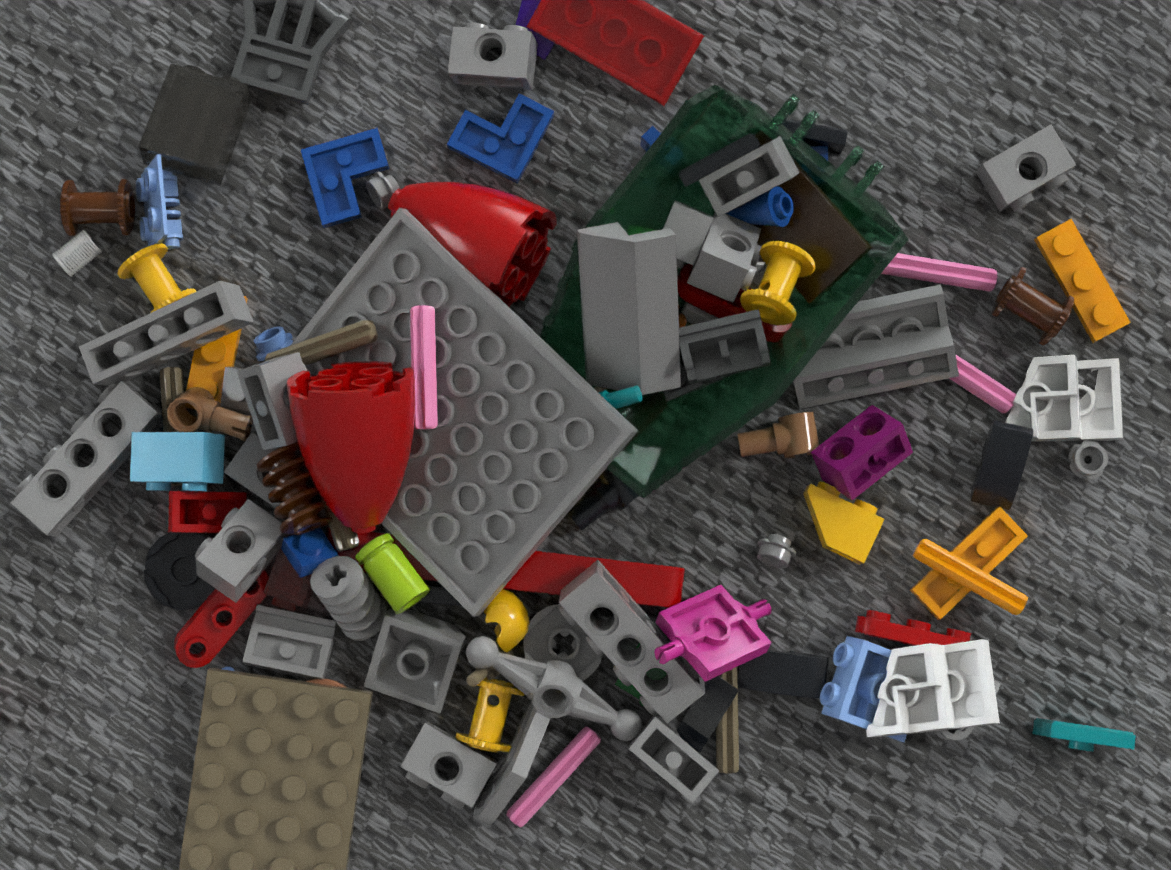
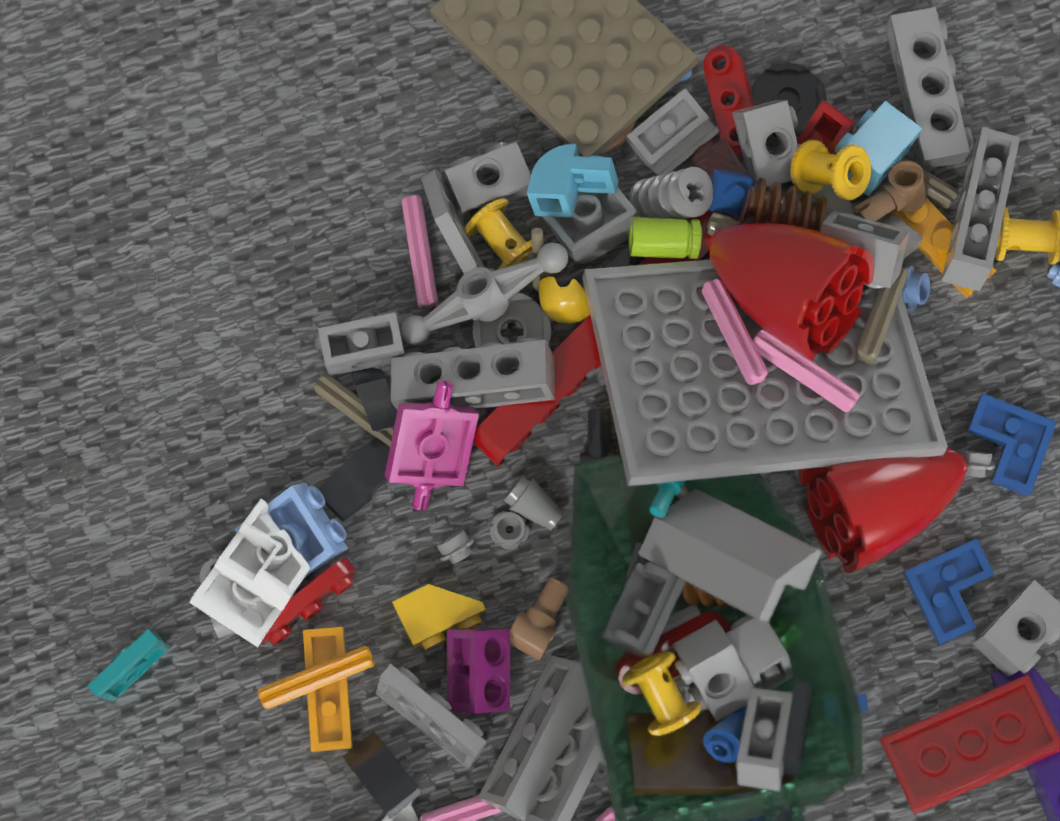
camera: 130 degrees right, 5 degrees down
none -> light grey plate [376,664,486,770]
none -> light grey plate [490,511,529,550]
none -> light grey cone [503,475,564,531]
none -> medium azure brick [527,144,618,217]
none -> bright pink axle [702,279,768,385]
none -> yellow hose [791,140,871,200]

